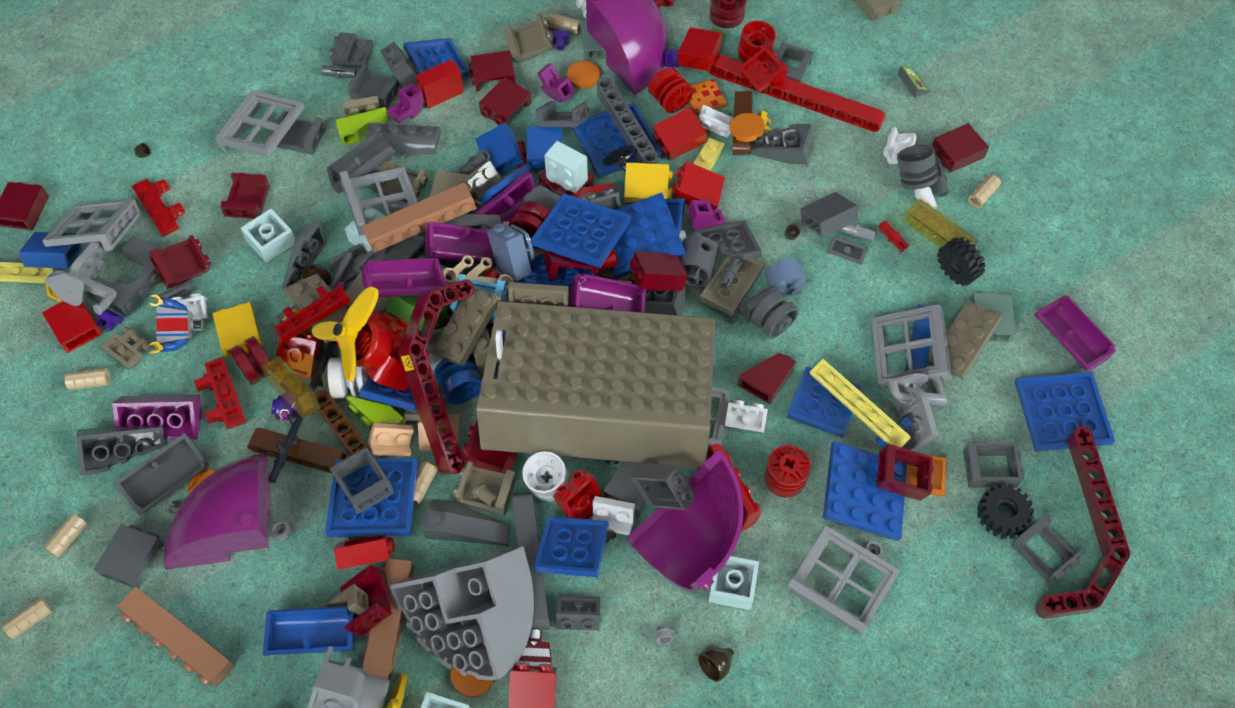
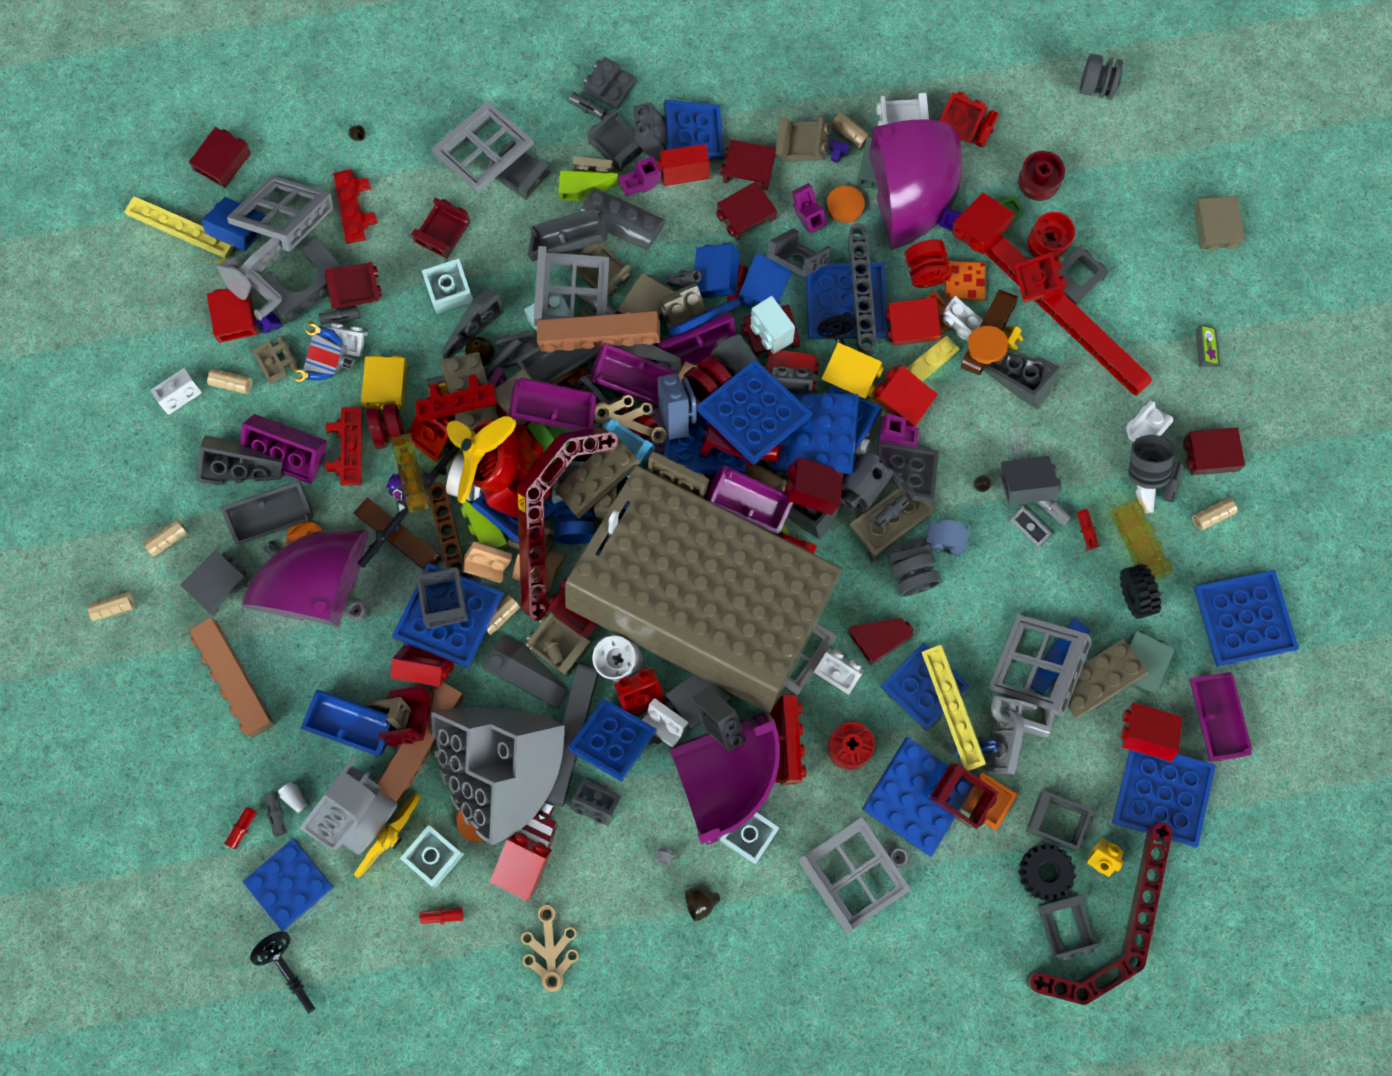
camera: 25 degrees right, 15 degrees up
none -> white bracket [151,368,201,414]
none -> yellow brick [1087,837,1124,877]
none -> red brick [1120,702,1182,762]
none -> blue plate [1193,570,1299,667]

